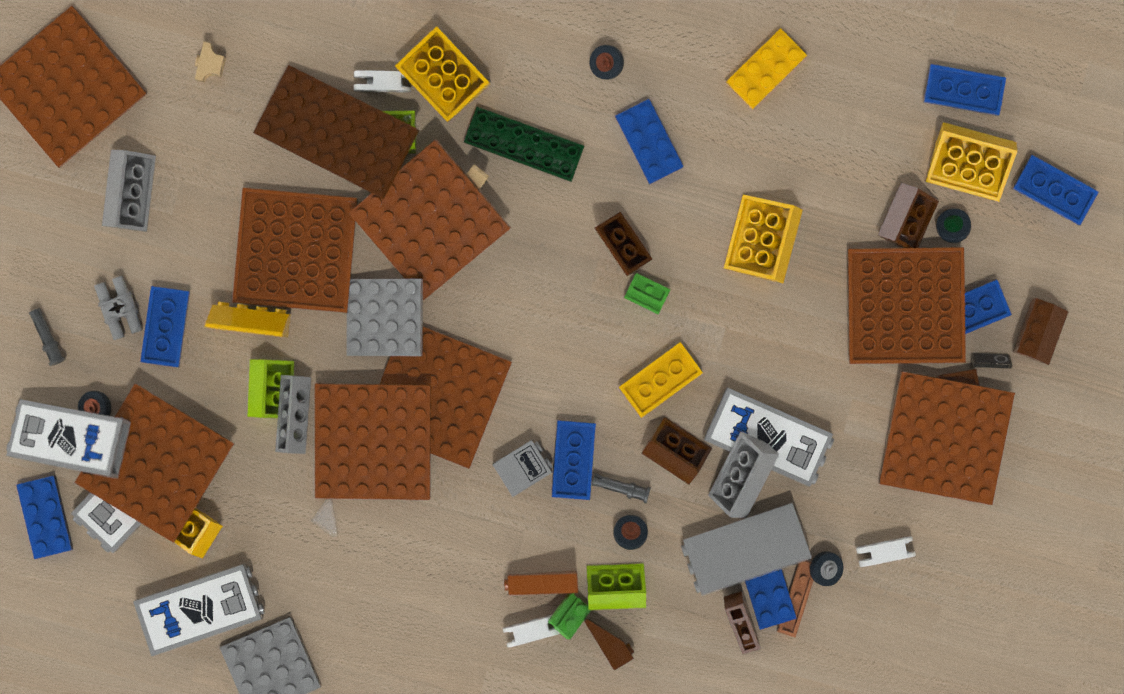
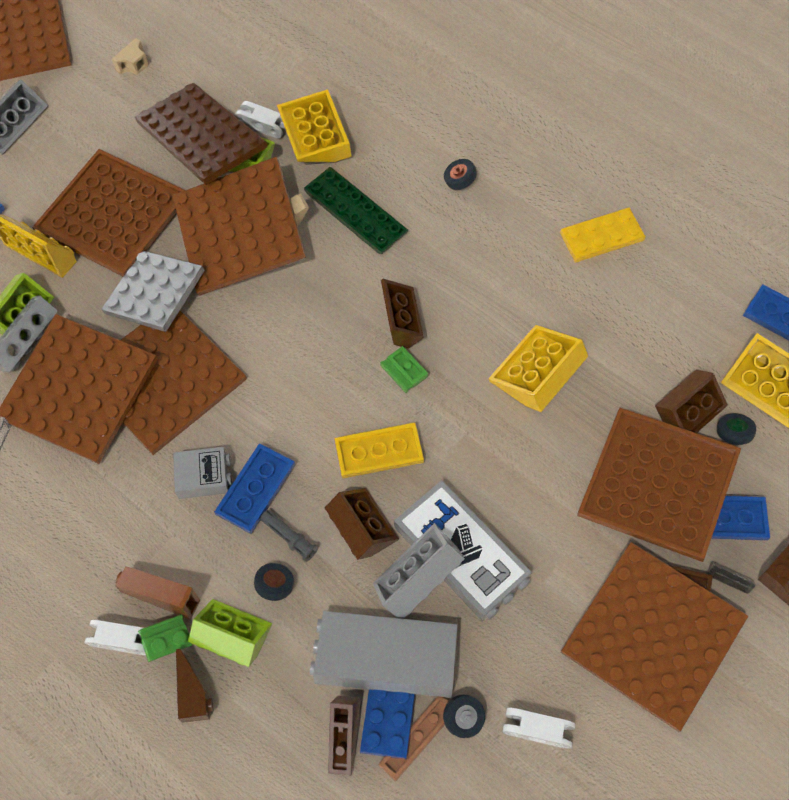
camera: 25 degrees right, 25 degrees down
blue plate [615,99,684,185] -> none

